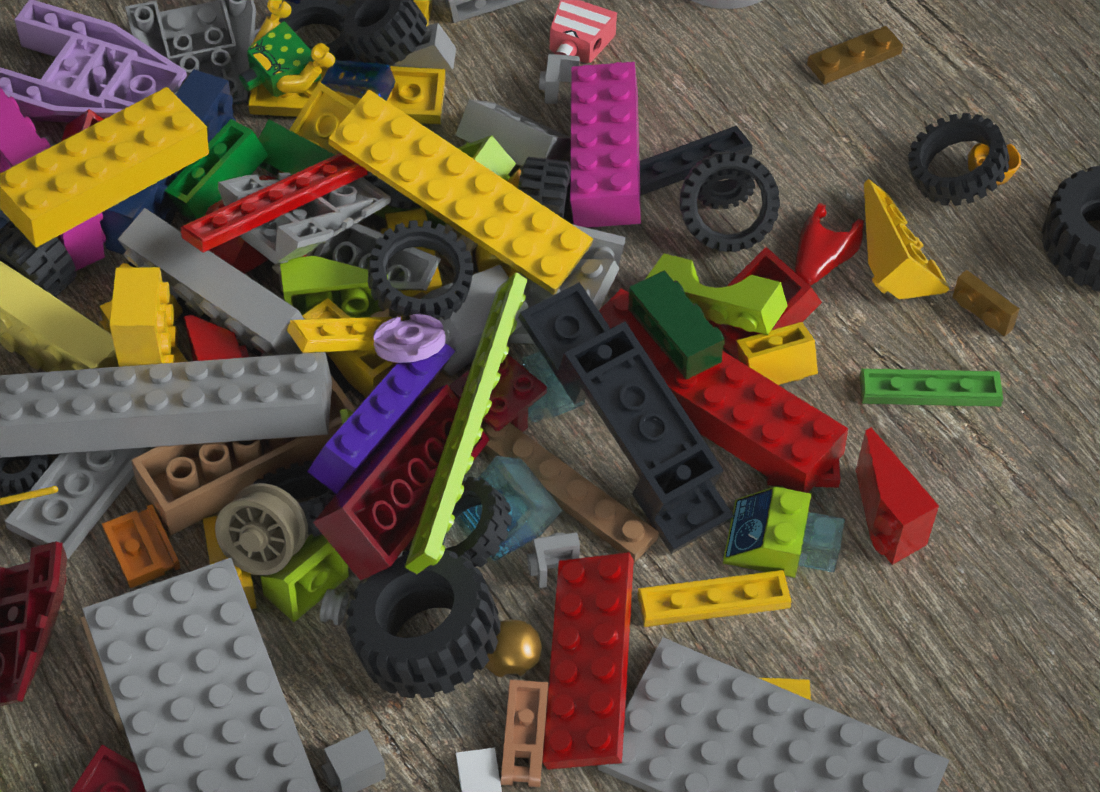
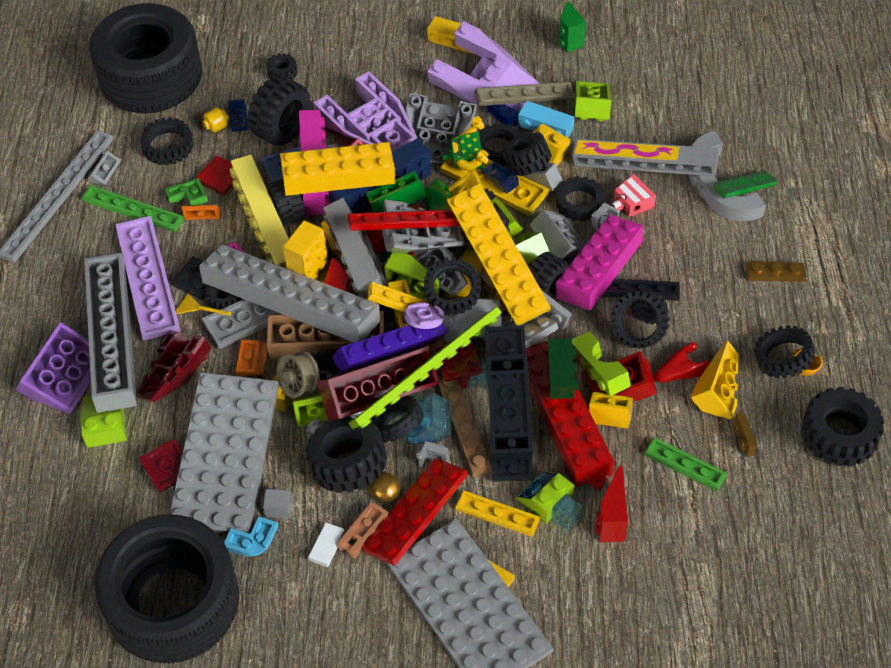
camera: 35 degrees right, 0 degrees up
none -> black tyre [556,176,604,221]

